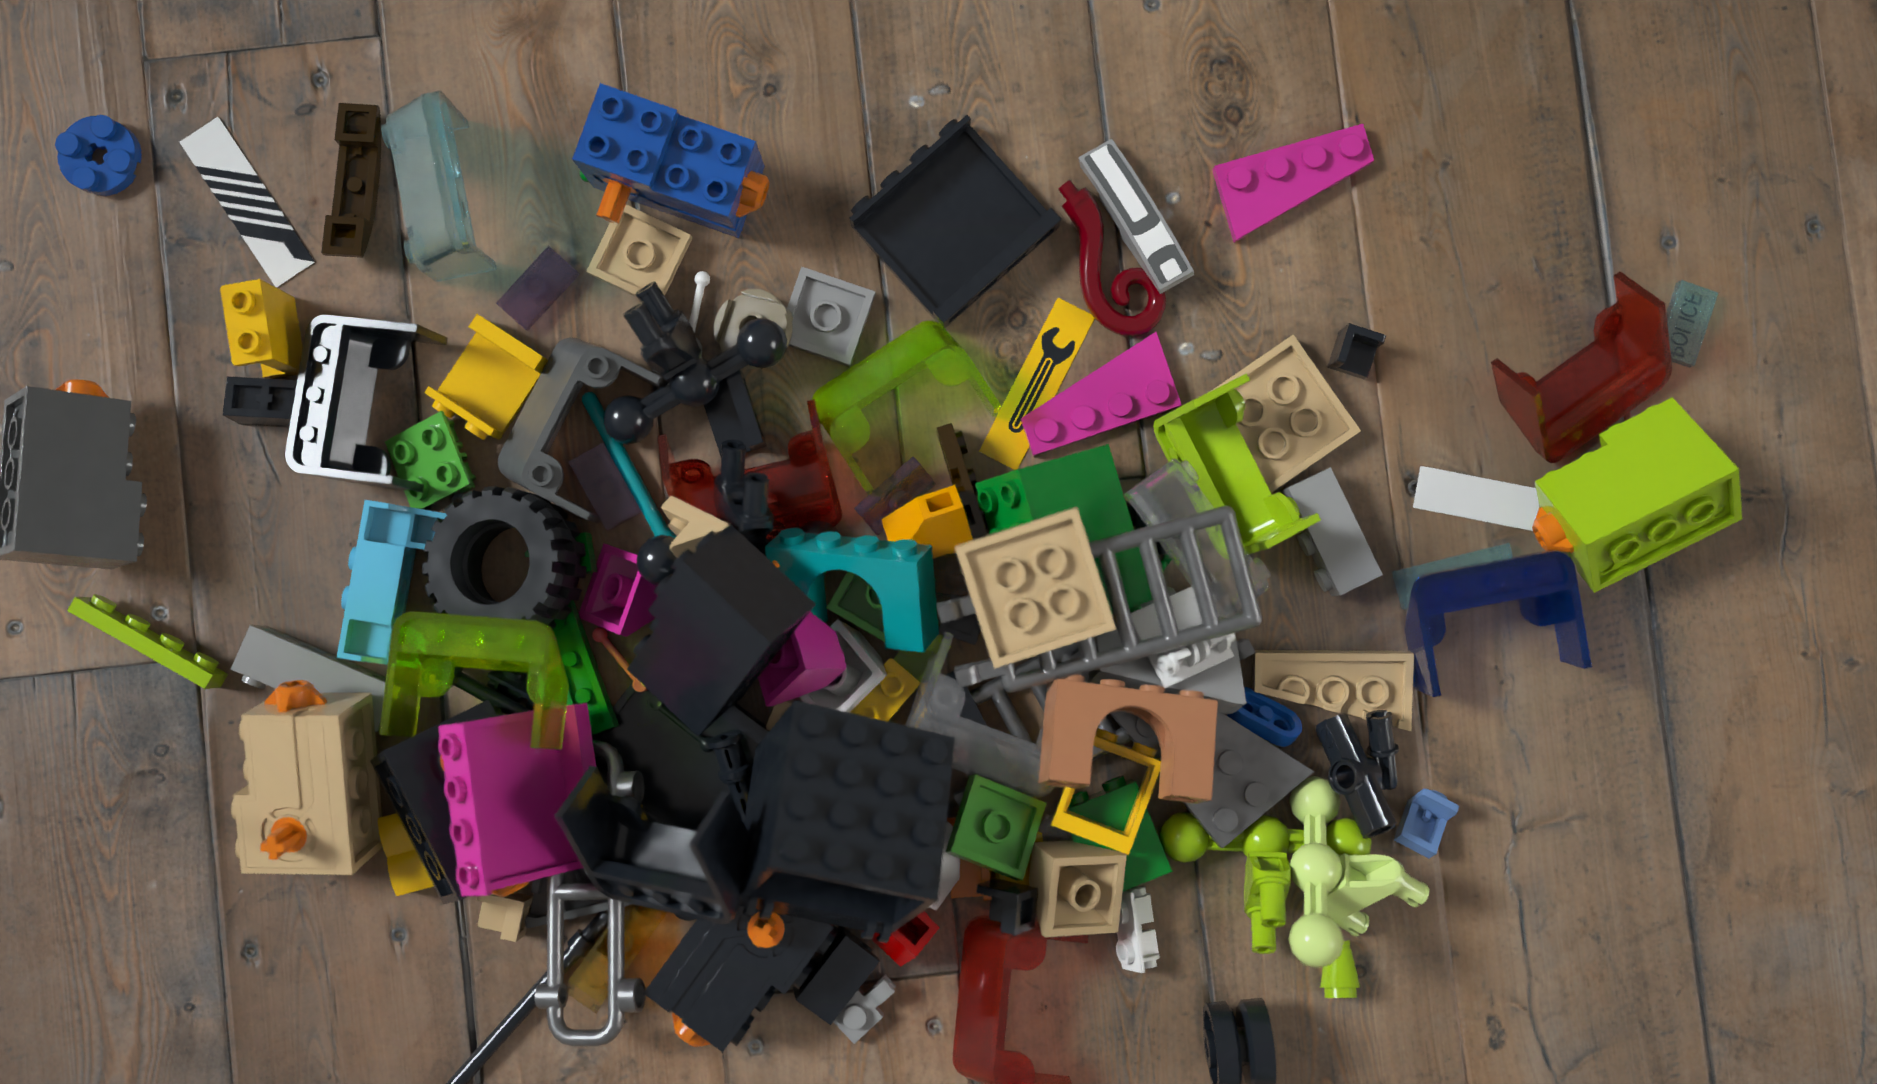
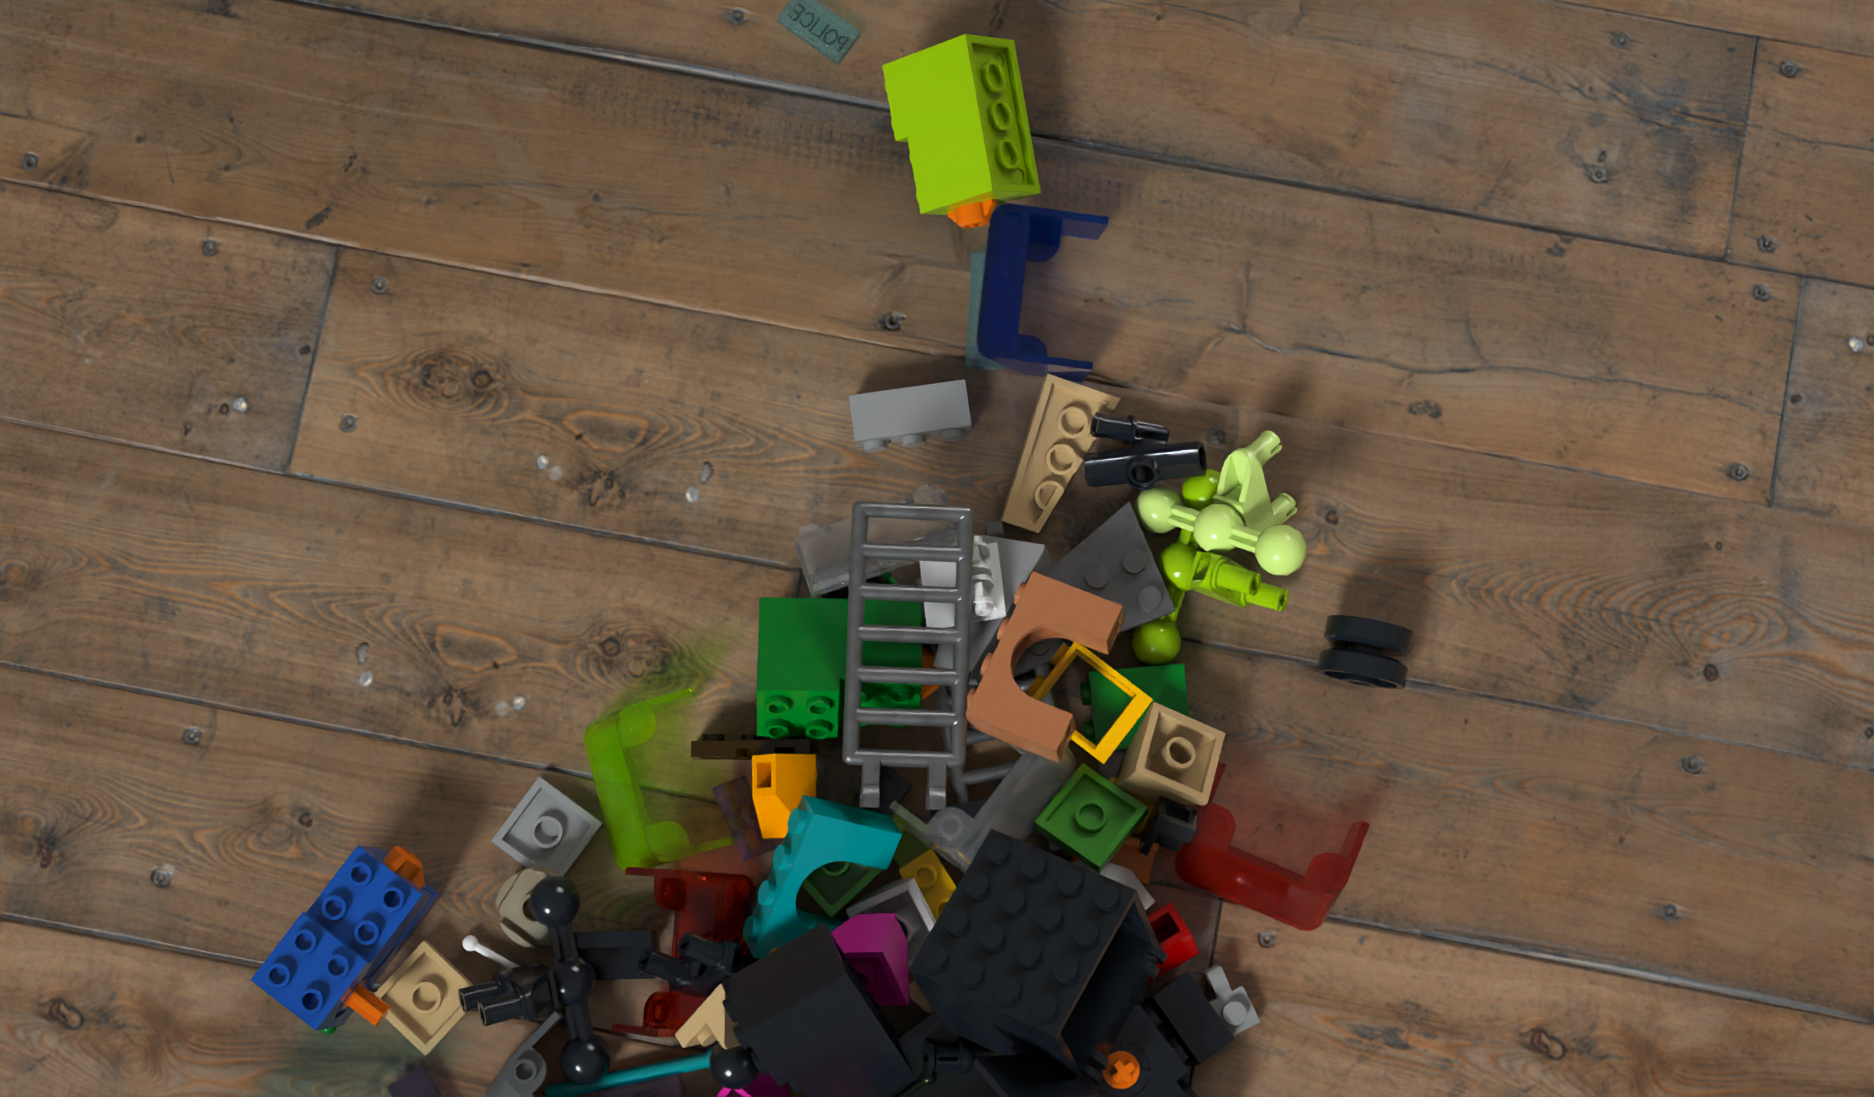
camera: 70 degrees left, 5 degrees down
black panel [849,115,1061,330] -> none
tan plate [955,507,1116,668] -> none
yellow sticker [979,298,1095,470] -> none
dark pink wing [1021,332,1182,457] -> none
dark red plant [1058,180,1166,336] -> none
slope [1078,139,1194,294] -> none
white hinge [1116,886,1160,973] -> none
lime windscreen [1153,373,1321,561] -> none
tan plate [1211,334,1361,493] -> none
dark pink wing [1212,124,1374,243] -> none
blue plate [1227,687,1302,747] -> none
lime cone [1320,940,1360,998] -> none
black panel [1327,323,1386,380] -> none
medium blue bracket [1394,789,1459,859] -> none
white sticker [1413,466,1540,531] -> none
clear red windscreen [1491,271,1672,463] -> none

